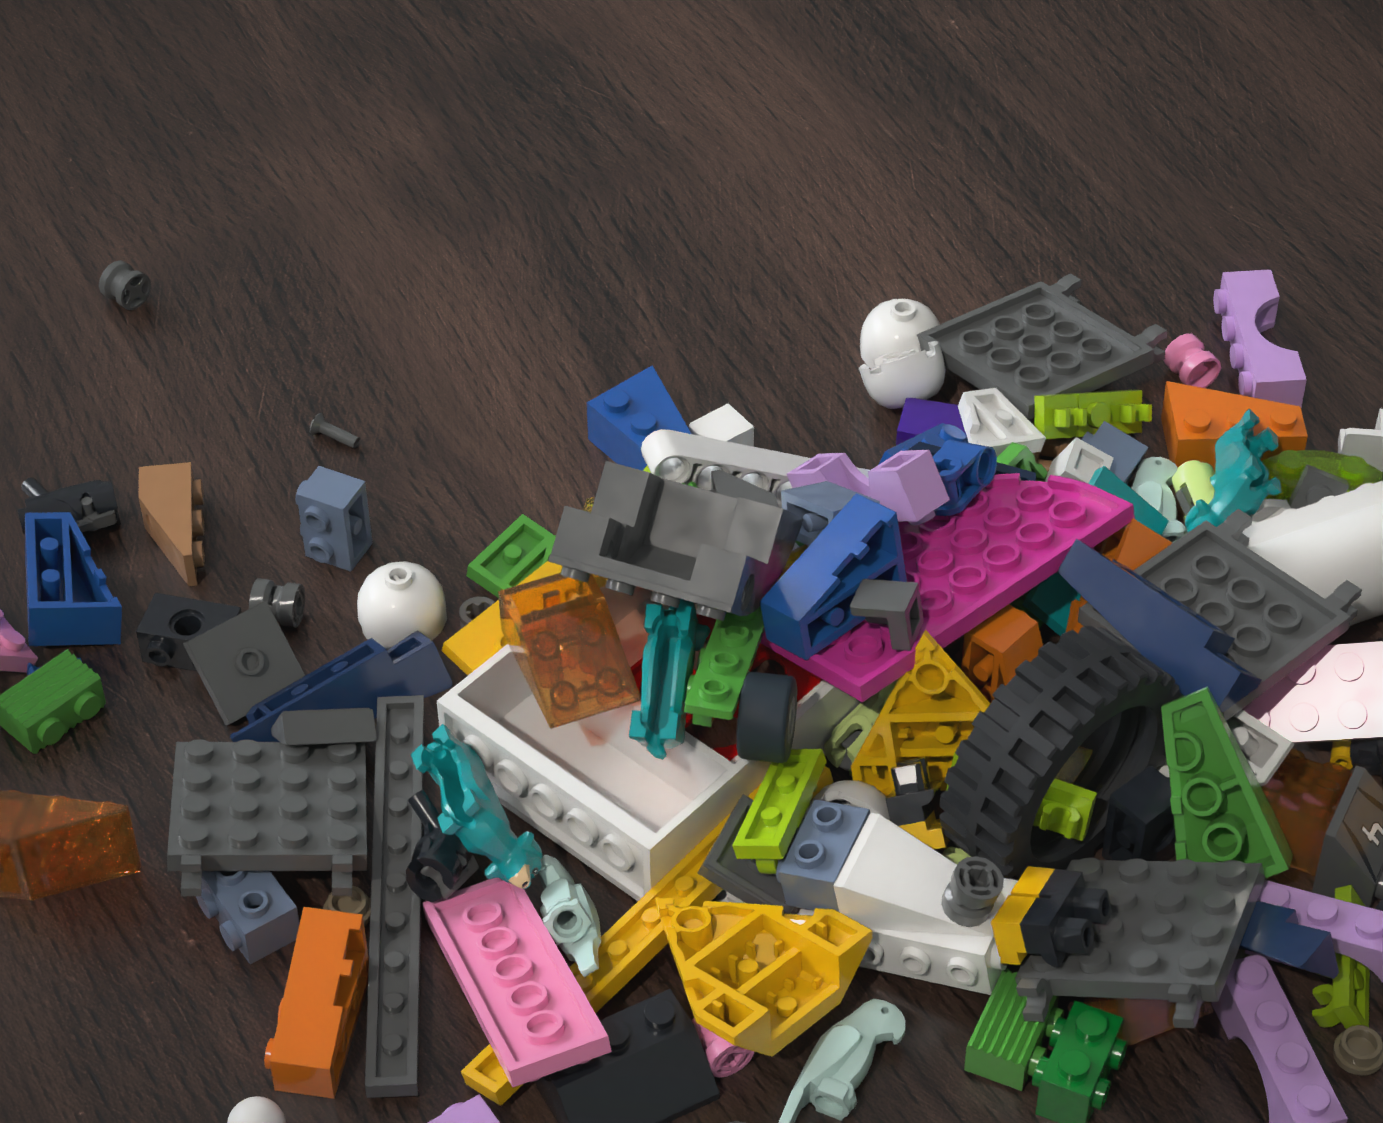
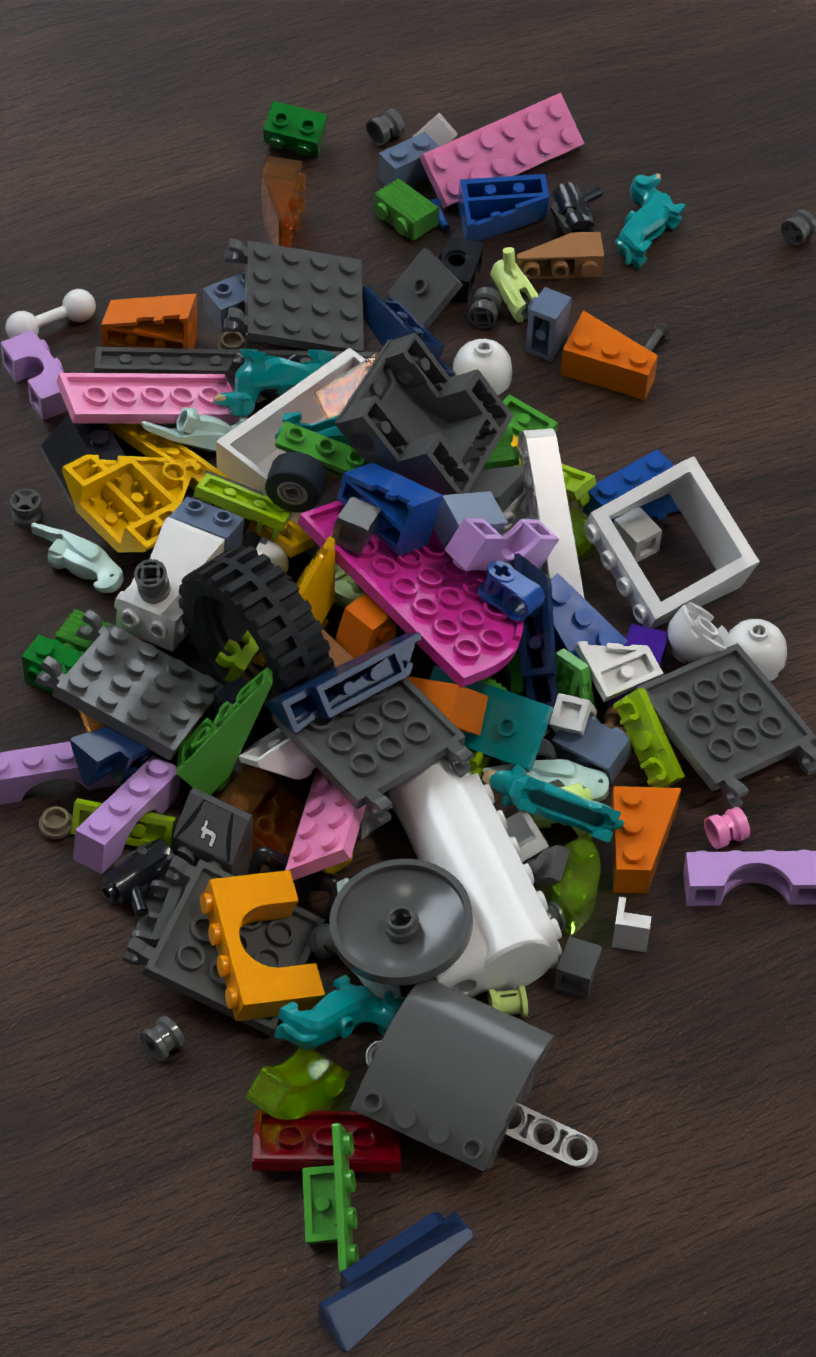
camera: 90 degrees right, 5 degrees up
dark grey slope [271,708,377,745] -> none
black hips [991,866,1112,968] -> none
none -> yellowish green piece [490,247,538,322]
none -> orange wedge [560,310,658,401]
none -> white windscreen [583,456,760,629]
none -> teal animal [615,173,686,270]

